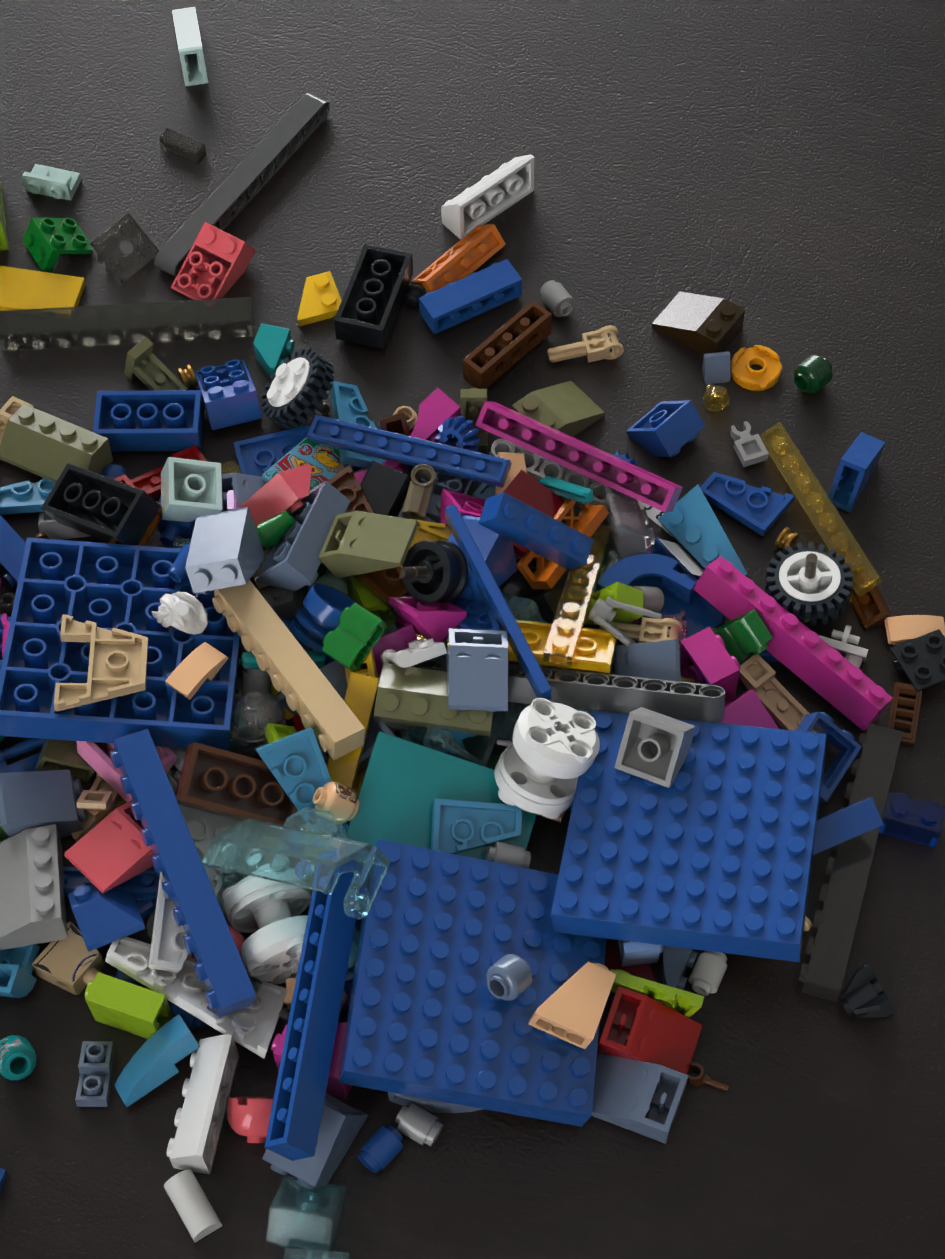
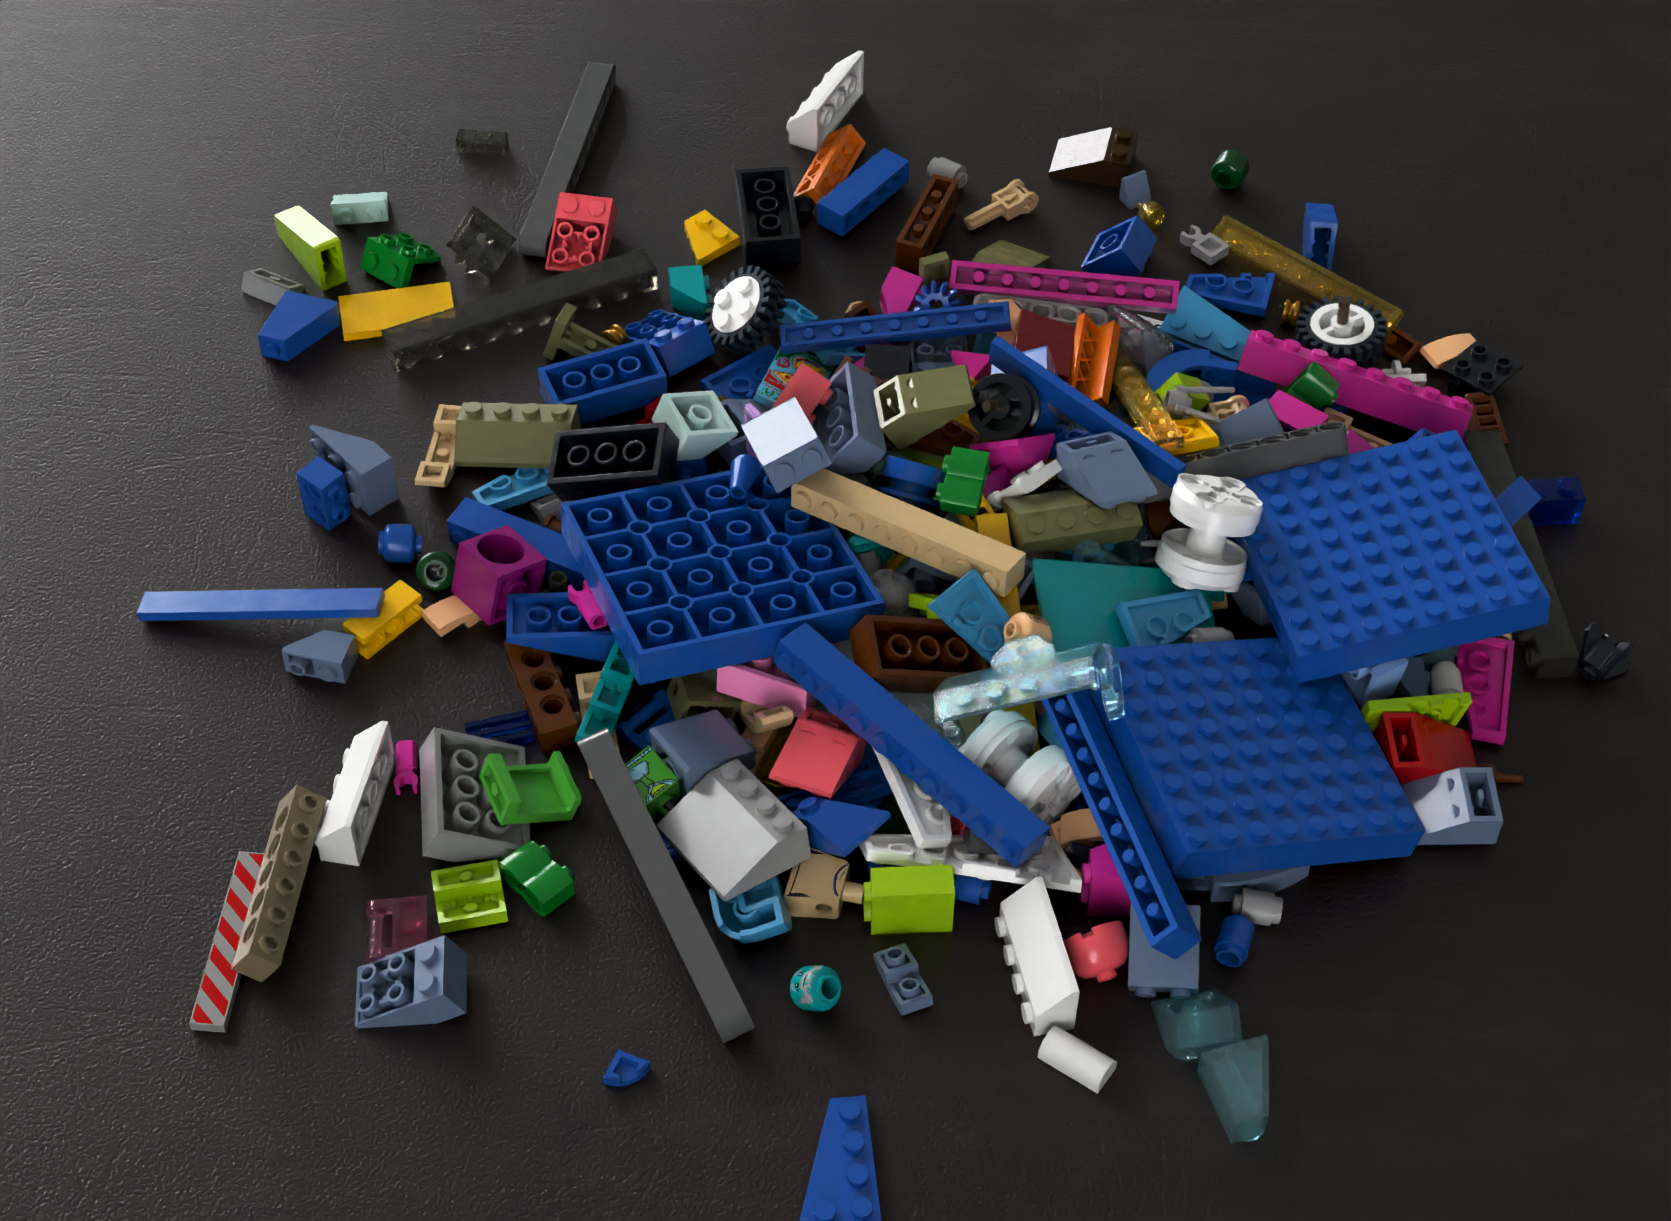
camera: 25 degrees left, 10 degrees down
tan wing [54,615,148,711] -> none
dark azure slope [114,1014,200,1107] -> none
white hat [151,592,208,635] -> none
light nougat slope [165,642,228,700] -> none
light aqua slope [172,7,208,87] -> none
green cone [256,509,296,548] -> none
dark tan piece [402,464,435,521] -> none
blue brick [478,492,594,570] -> none
sand blue head [486,954,533,1001] -> none
light nougat slope [528,962,616,1049] -> none
teal axle [539,476,594,505] -> none
light grey slope [614,707,696,788] -> none
white sticker [659,539,704,576] -> none
light orange tile [730,345,782,391] -> none
none -> dark pink wing [1452,637,1515,745]

